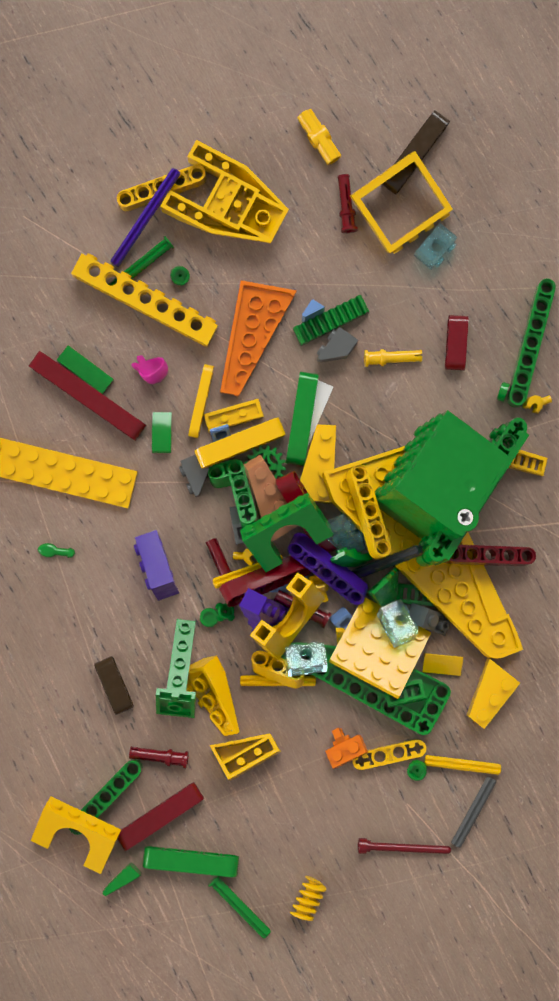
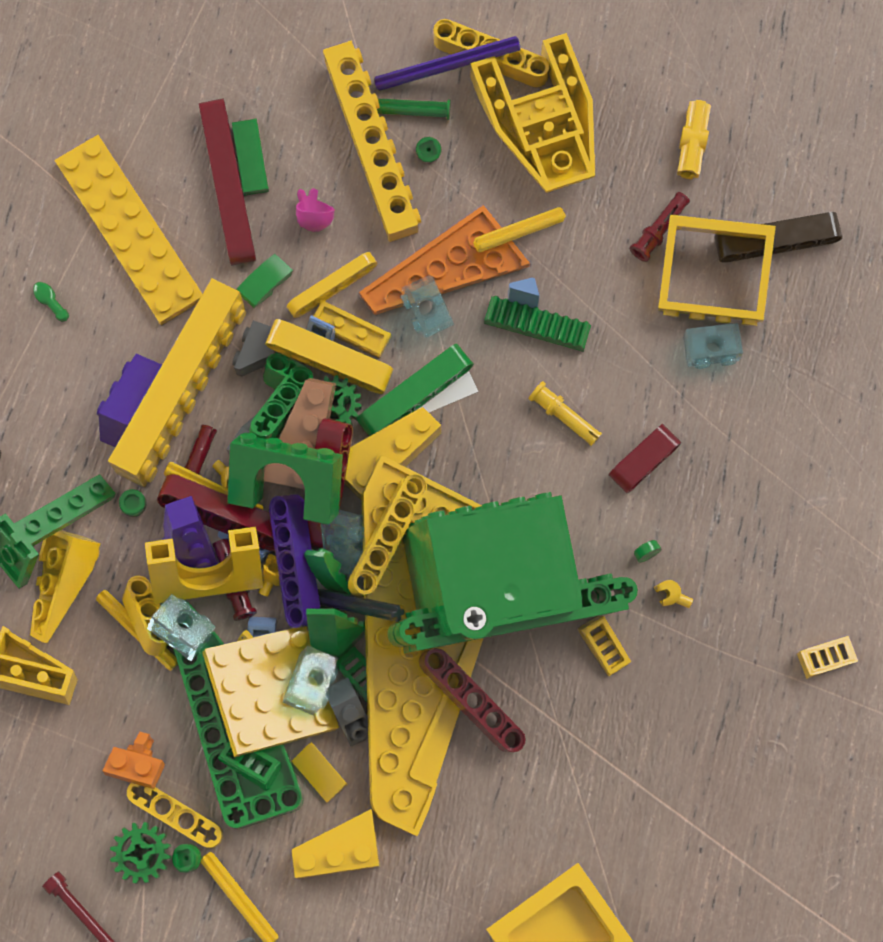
camera: 45 degrees right, 10 degrees down
green plate [215,603,235,622] -> none
dark grey slope [317,327,358,363] -> none
green beam [507,278,556,408] -> none
none -> yellow brick [108,278,246,488]
none -> green gear [110,822,172,884]
none -> clear light blue brick [400,275,454,338]
none -> yellow axle [473,207,566,252]

